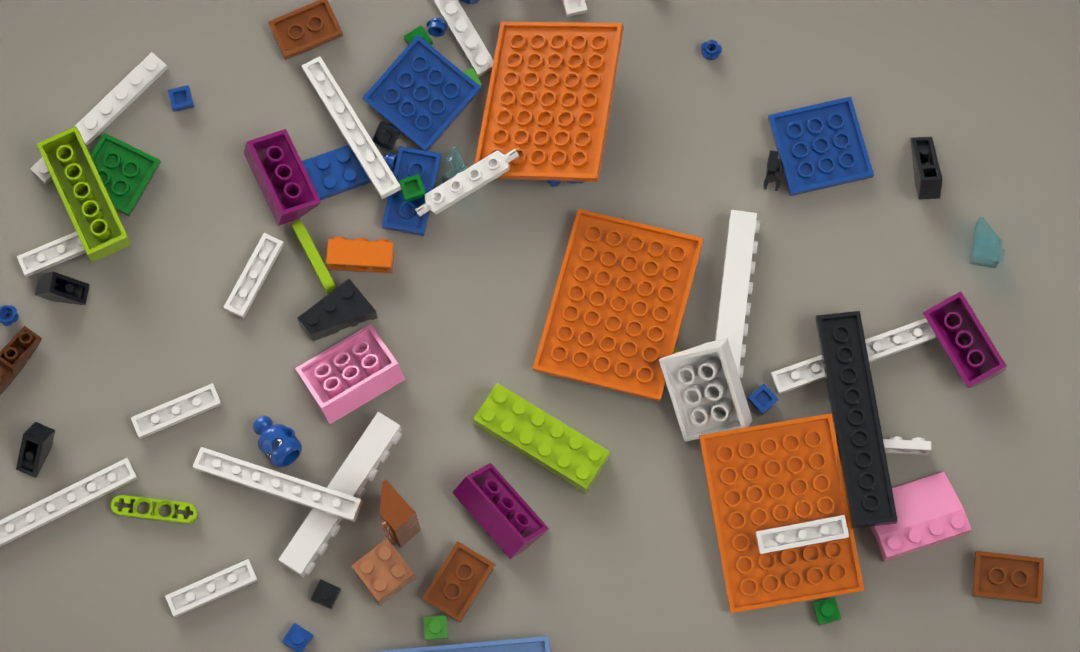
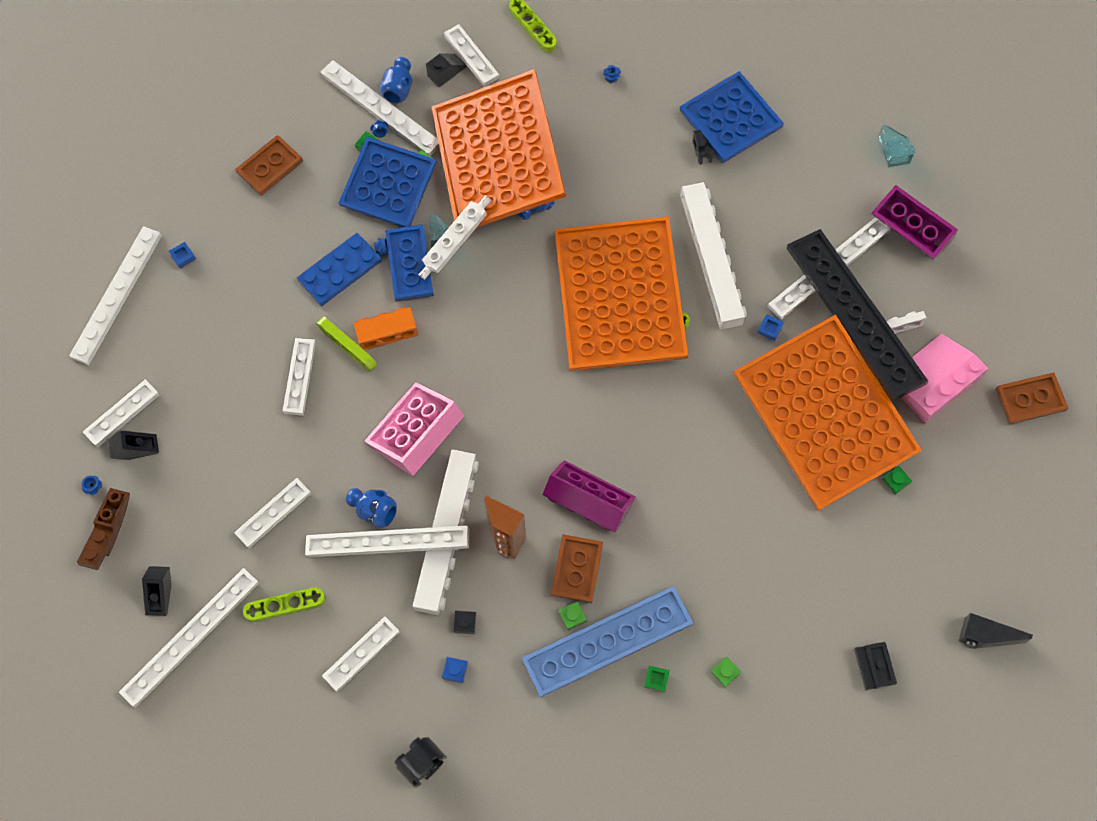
camera: 20 degrees left, 5 degrees down
lime brick [37,126,132,263] -> none
green plate [91,133,161,217] -> none
magenta slope [244,129,321,226] -> none
black wedge [297,279,378,341] -> none
white plate [302,56,401,199] -> none
nougat brick [351,538,416,605] -> none
black plate [372,121,401,151] -> none
green plate [399,174,426,202] -> none
lime brick [473,383,610,494] -> none
white slope [659,338,752,442] -> none
white plate [755,515,849,554] -> none
black slope [910,137,943,200] -> none

